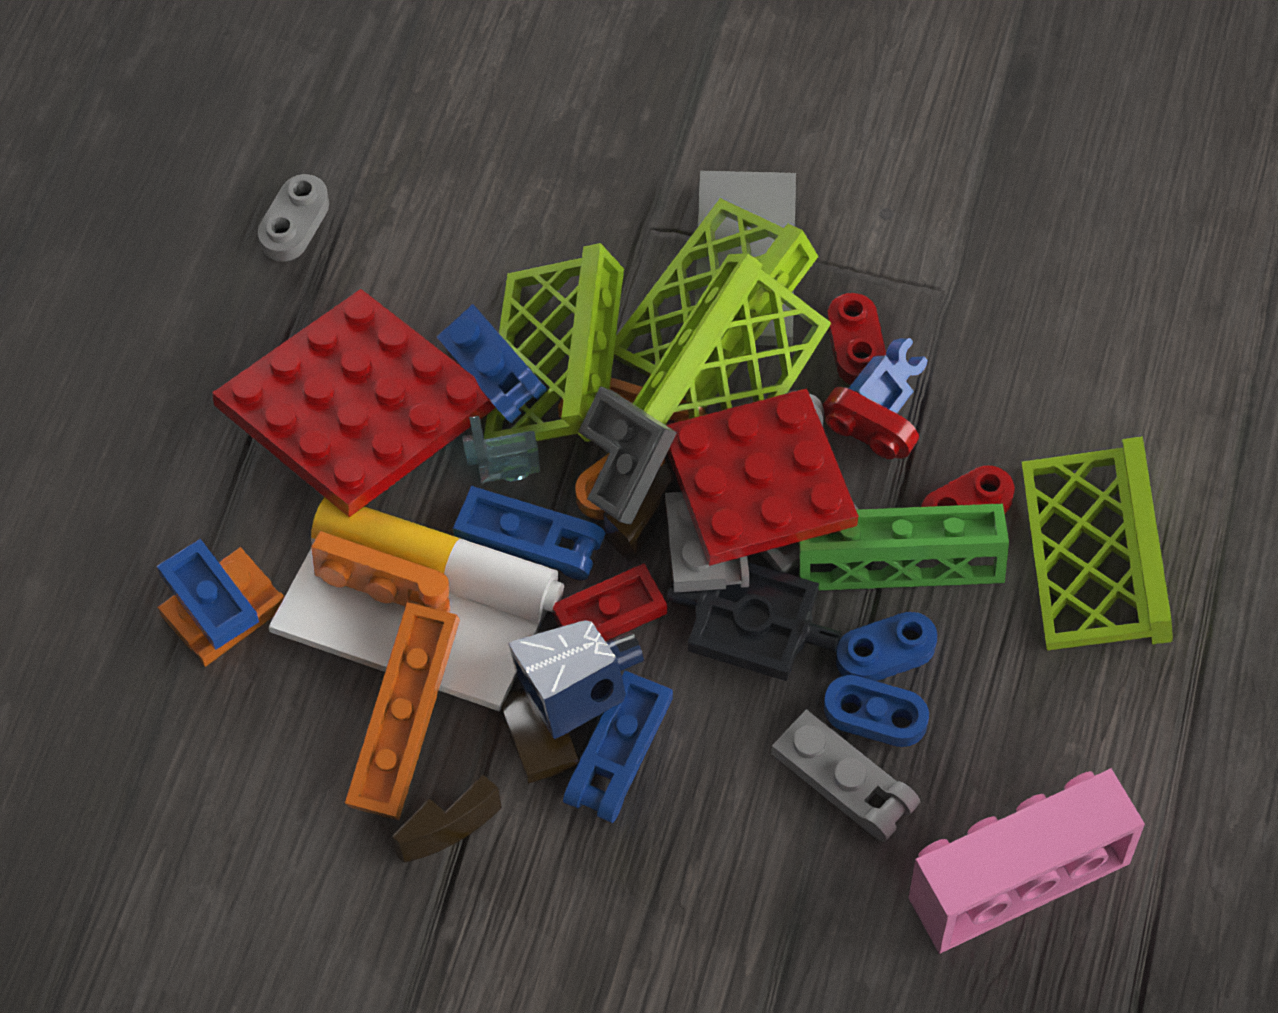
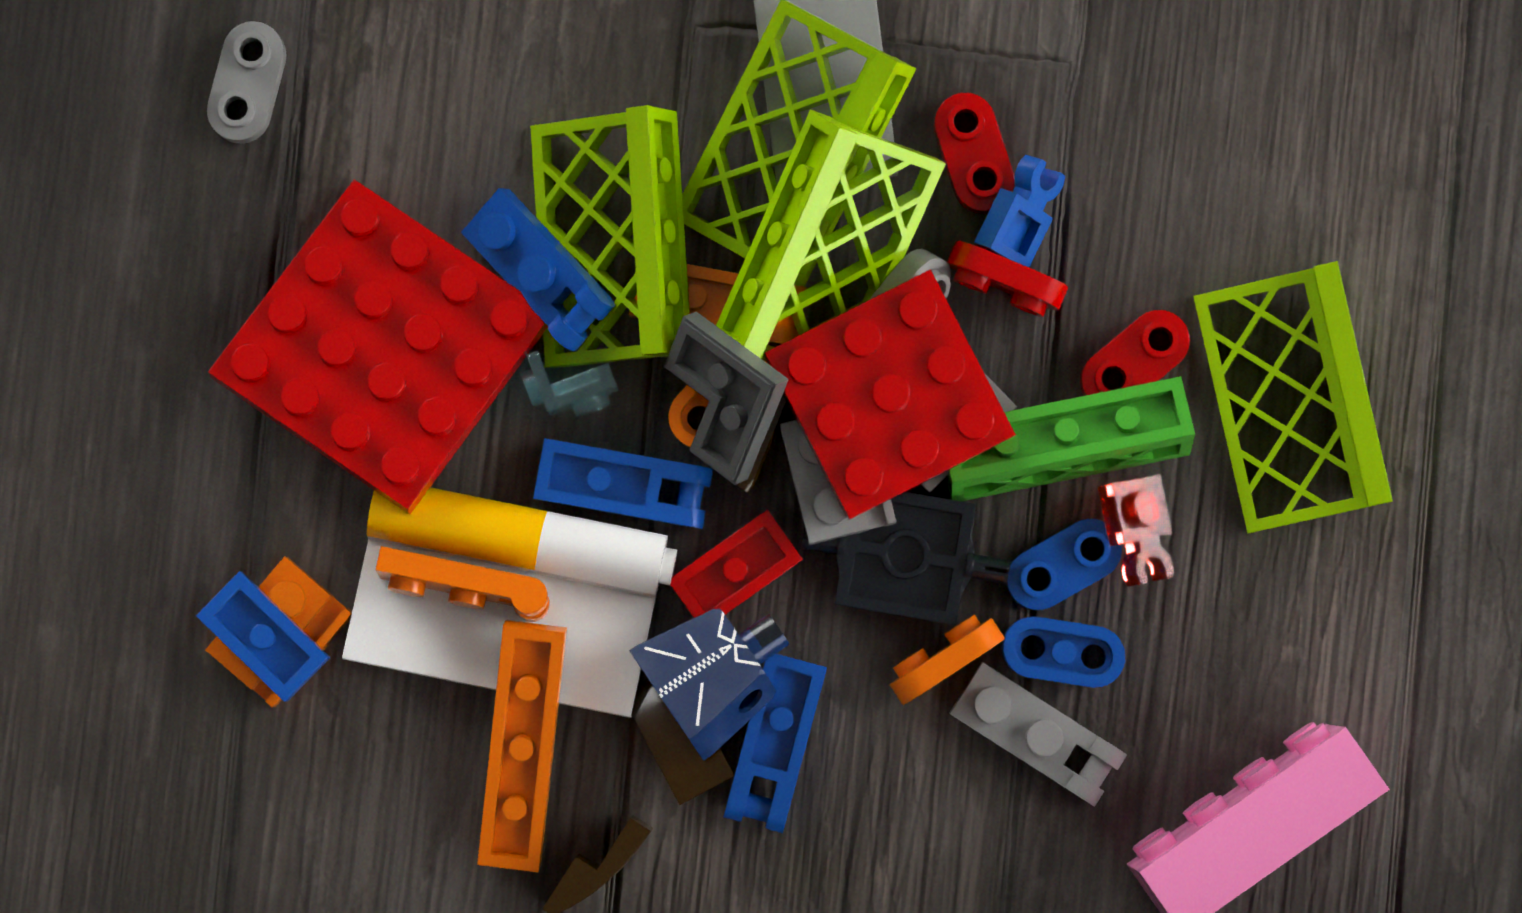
camera: 10 degrees left, 25 degrees up
none -> orange plate [889,614,1005,705]
none -> clear red plate [1098,474,1174,587]

